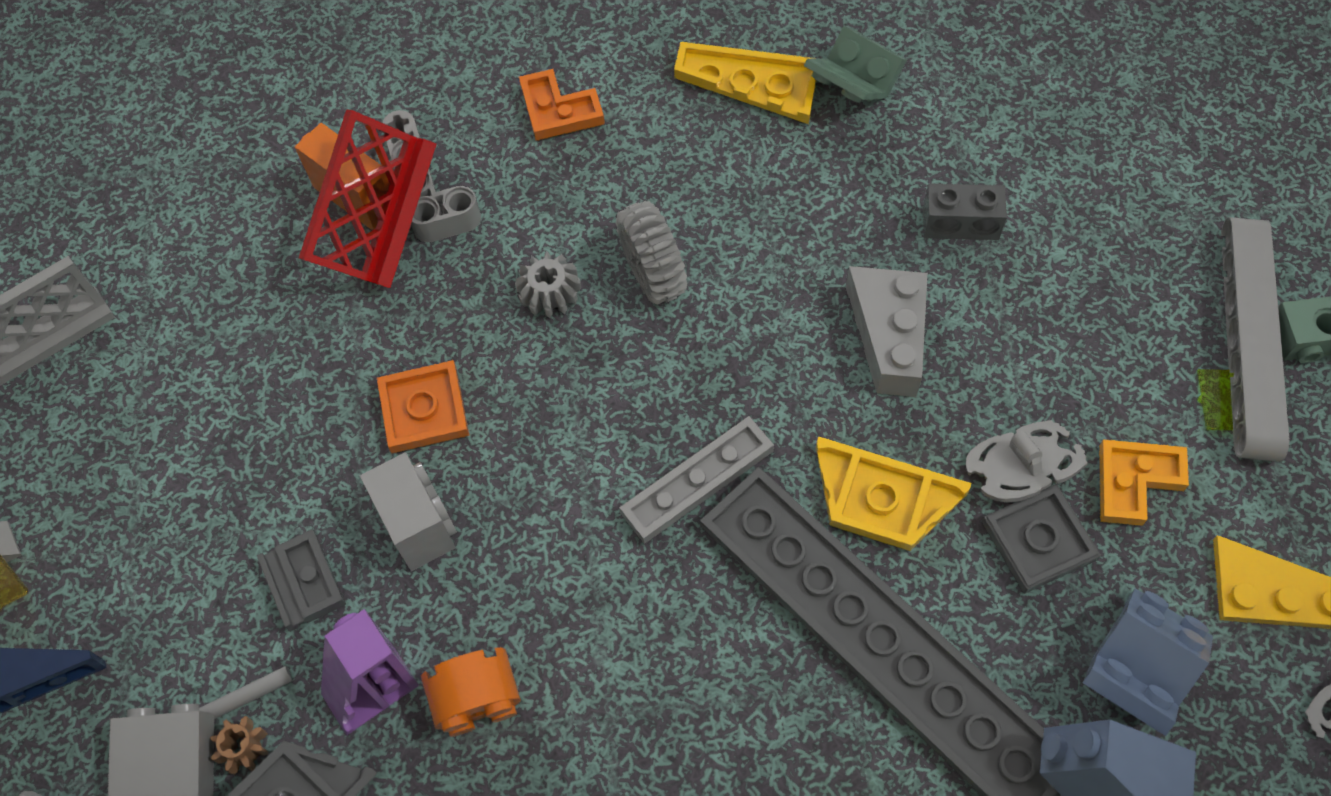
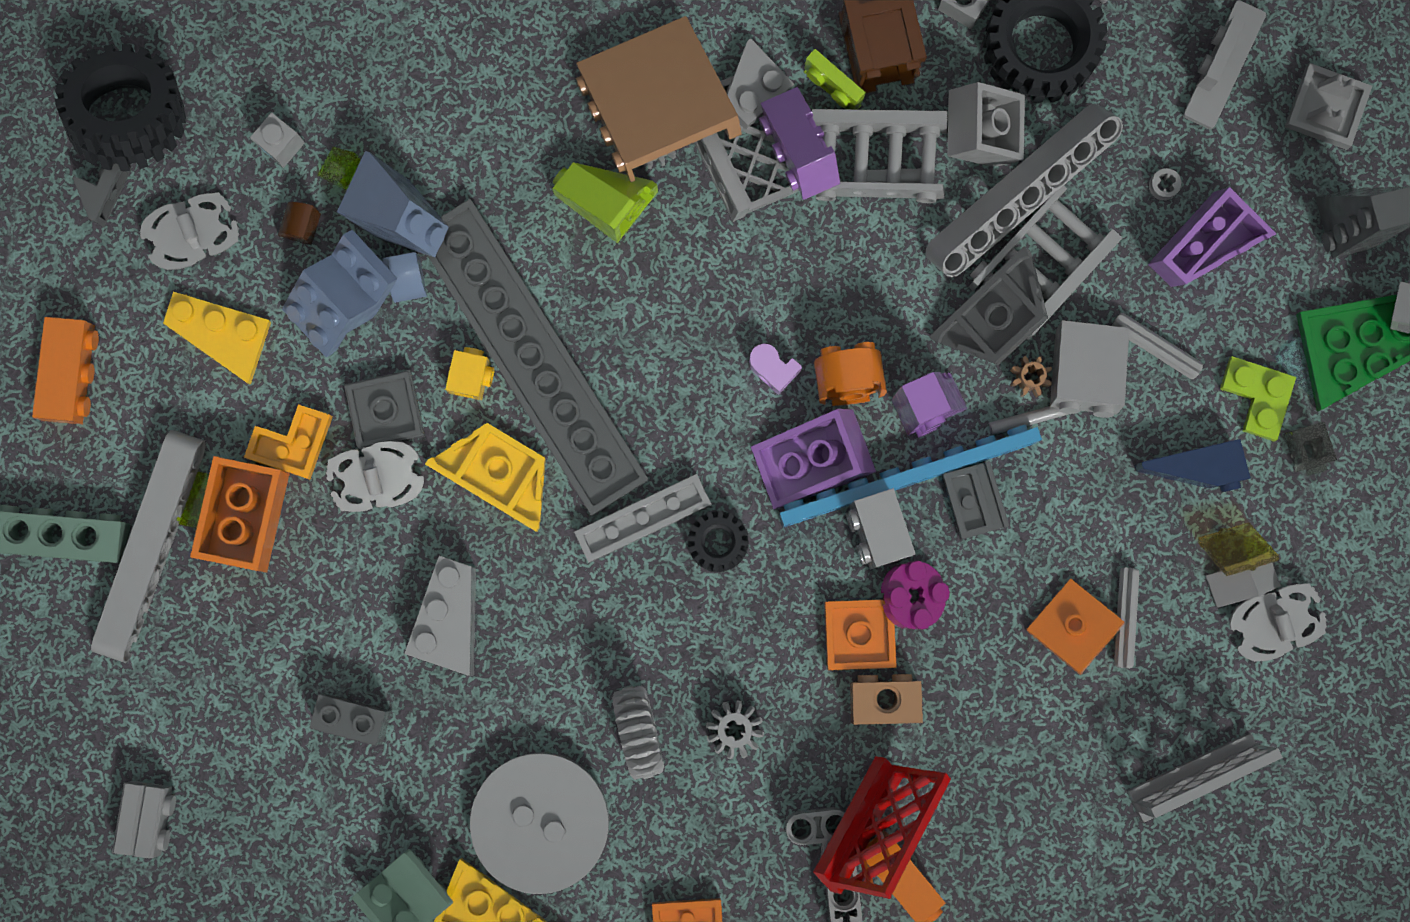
camera: 175 degrees left, 20 degrees up
none -> light grey brick [112,781,176,858]
none -> orange brick [190,456,289,573]
none -> reddish brown brick [278,202,321,245]
none -> sand blue brick [382,252,427,303]
none -> yellow brick [445,347,494,400]
none -> light grey brick [470,752,610,894]
none -> black tyre [688,510,749,573]
none -> lavender leg [749,344,802,395]
none -> medium lavender slope [751,409,876,509]
none -> dark azure plate [779,425,1042,528]
none -> medium nougat brick [850,674,923,725]
none -> magenta plate [881,561,950,630]
none -> orange plate [1027,579,1125,675]
none -> light grey axle [1114,567,1140,669]

